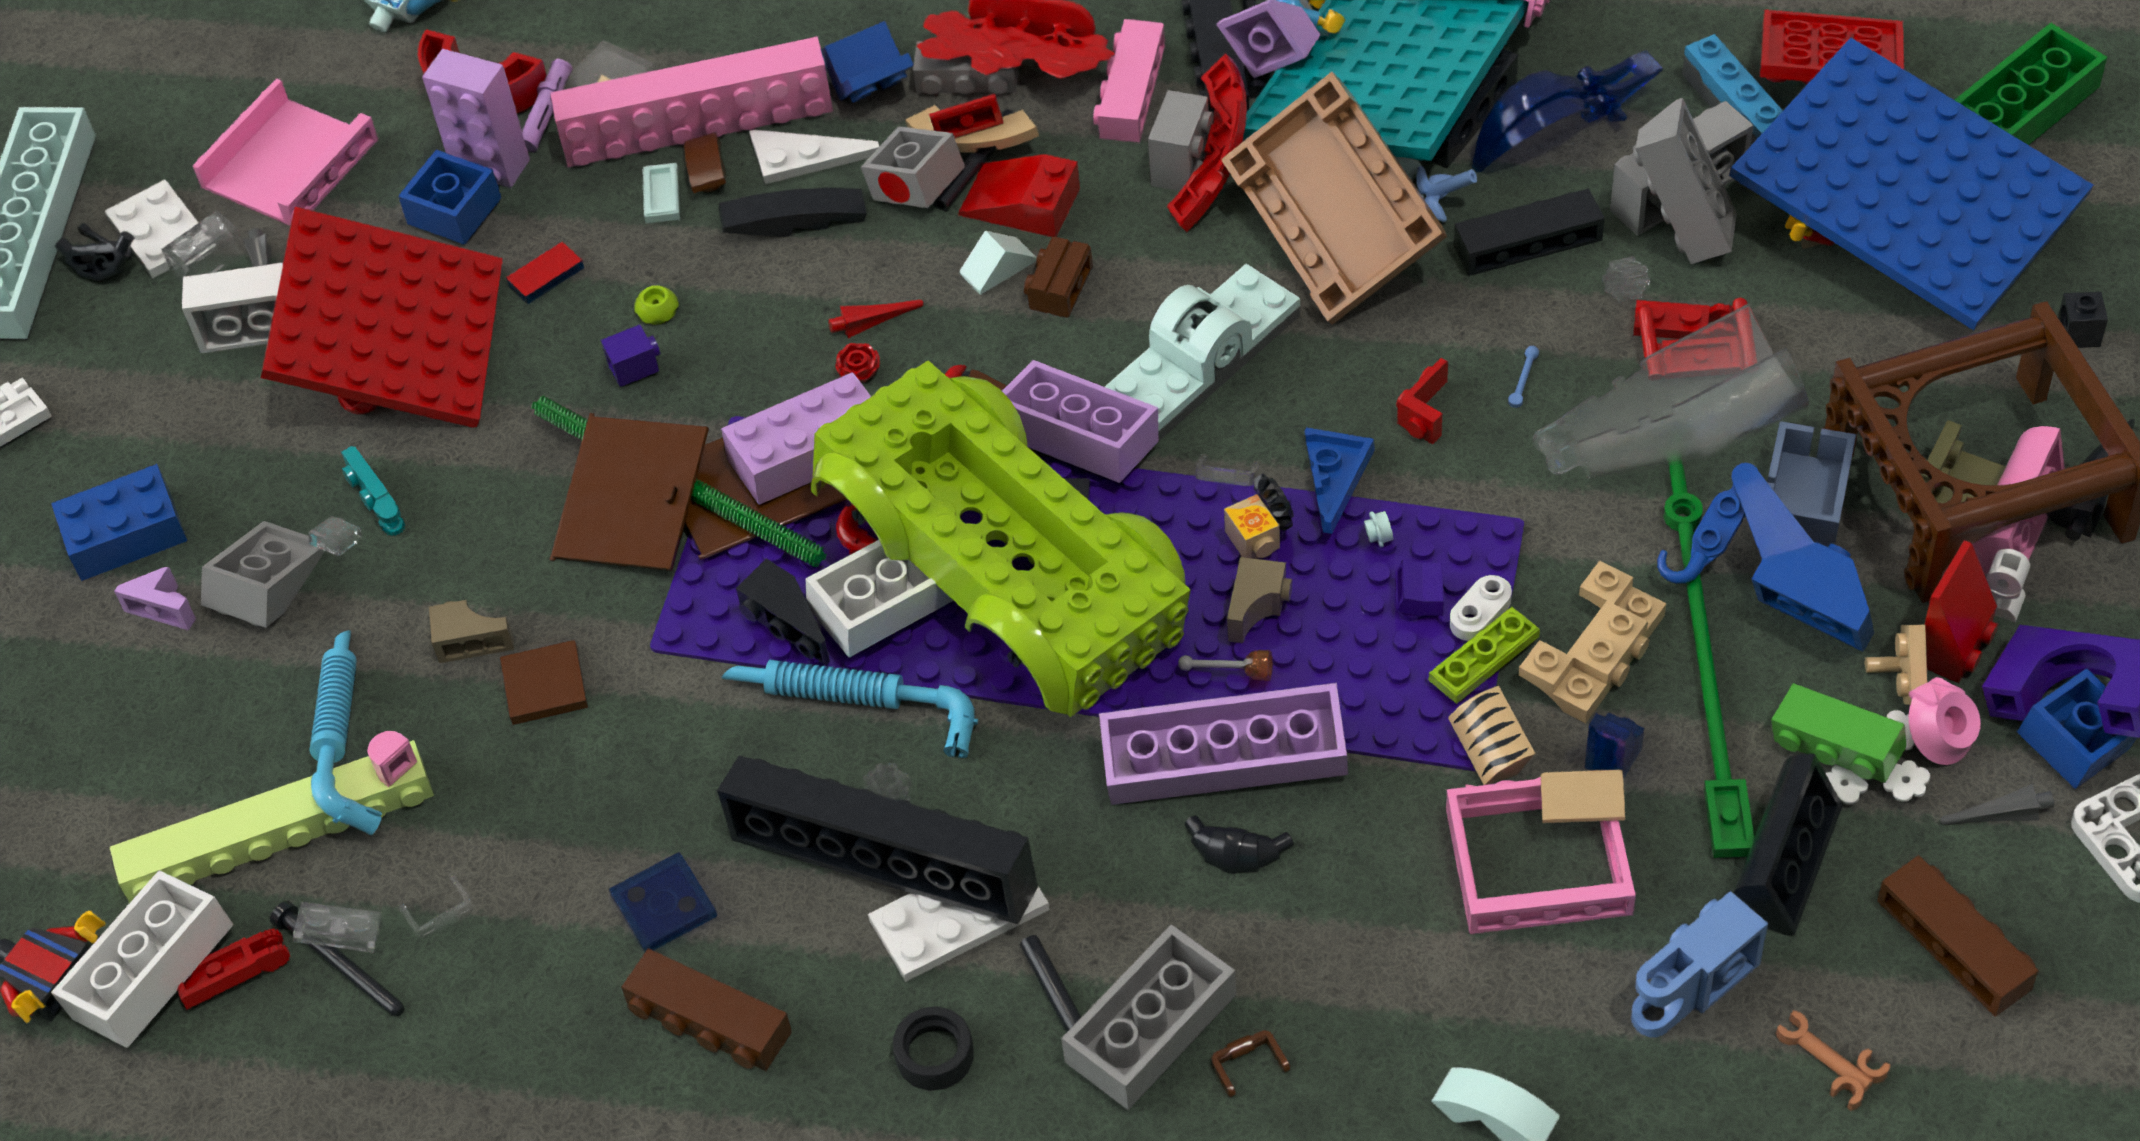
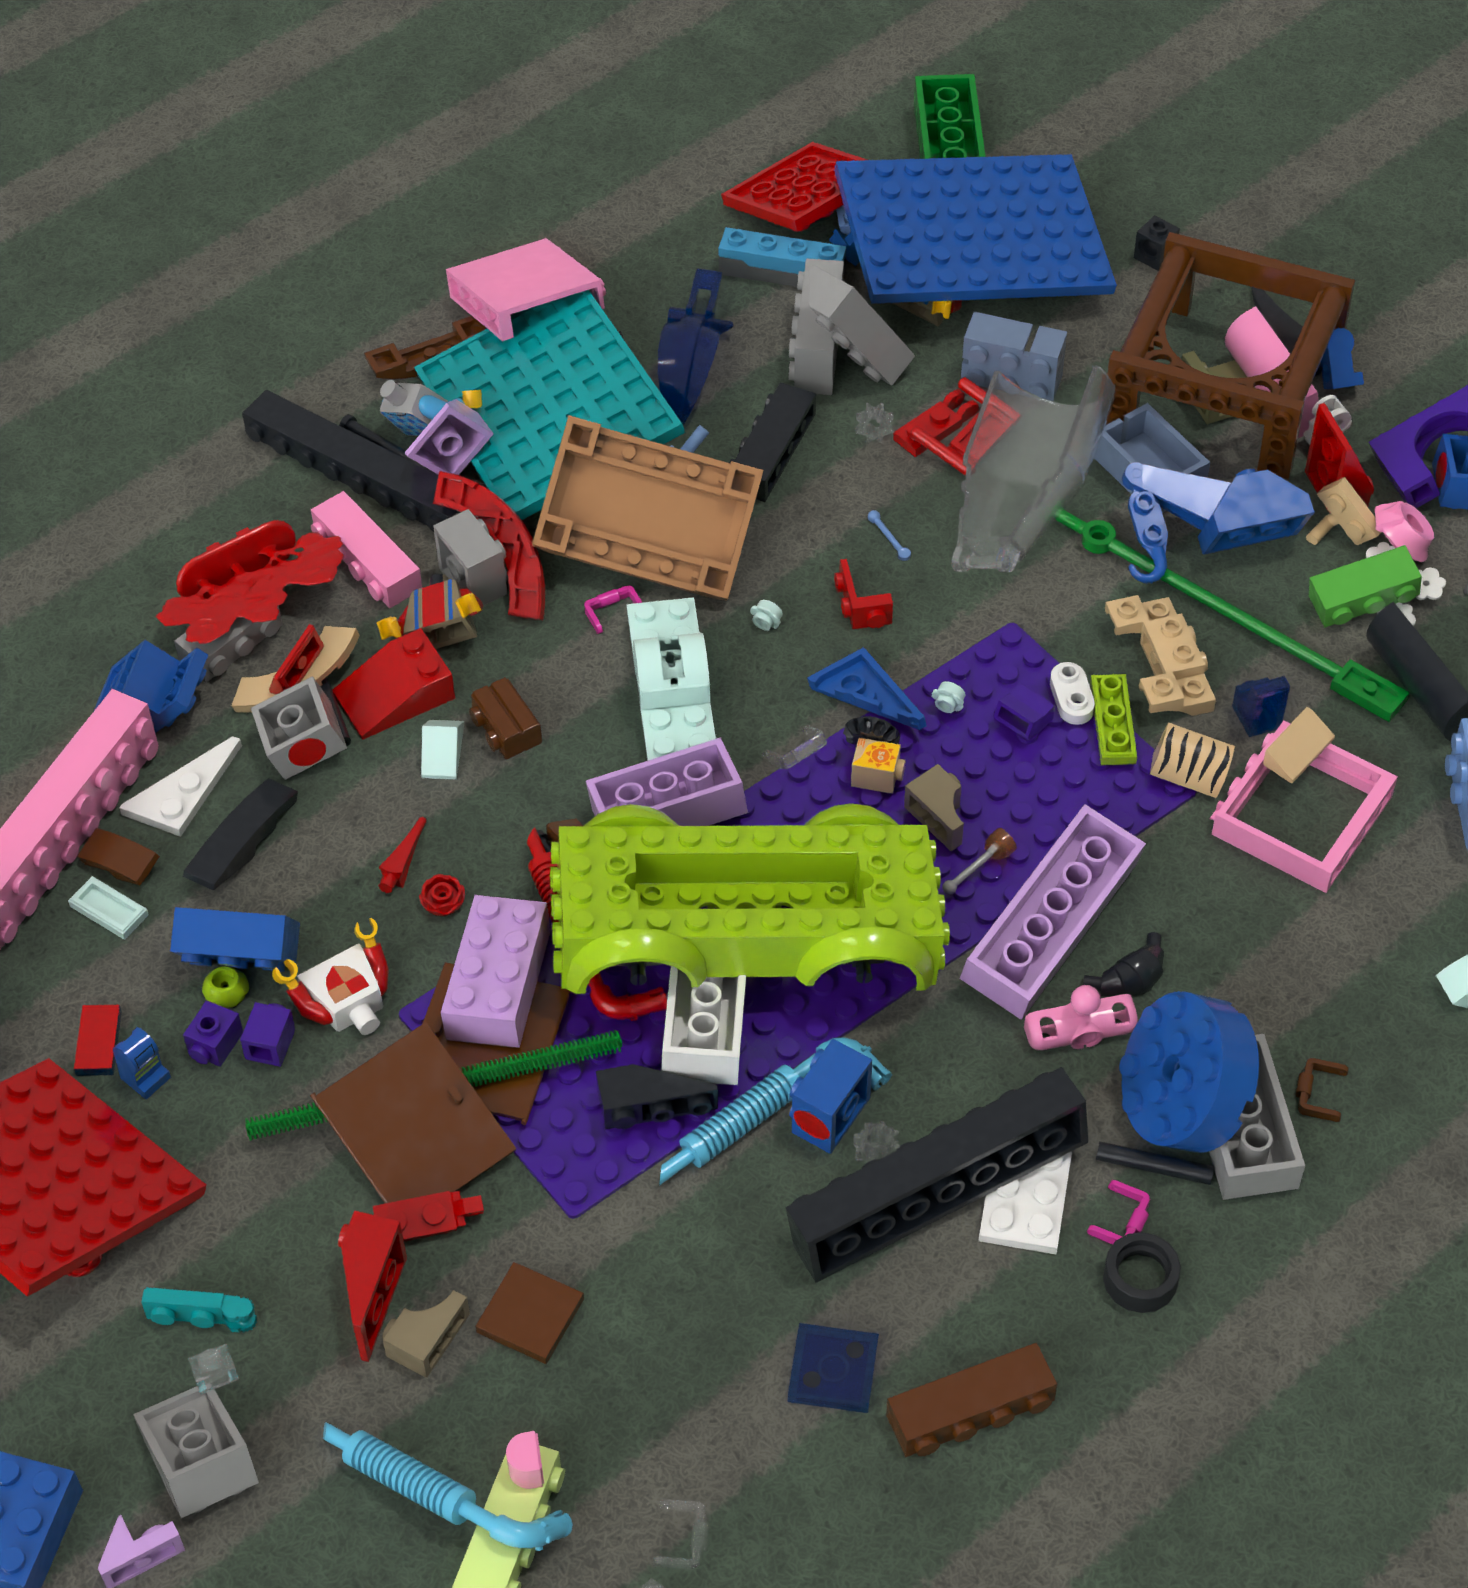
camera: 55 degrees left, 0 degrees up
none -> blue leg [113,1027,171,1099]
none -> blue brick [170,907,300,972]
none -> dark purple brick [183,1000,243,1067]
none -> torso [272,918,389,1035]
none -> red slope [338,1210,407,1362]
none -> red hinge [372,1191,484,1241]
none -> torso [377,574,483,649]
none -> dark pink piece [584,586,642,634]
none -> light aqua plate [750,600,783,631]
none -> blue brick [789,1039,872,1154]
none -> sand blue piece [961,312,1067,402]
none -> bright pink piece [1024,985,1138,1050]
none -> dark pink piece [1087,1180,1150,1244]
none -> blue brick [1119,991,1259,1153]
none -> blue leg [1321,328,1364,389]

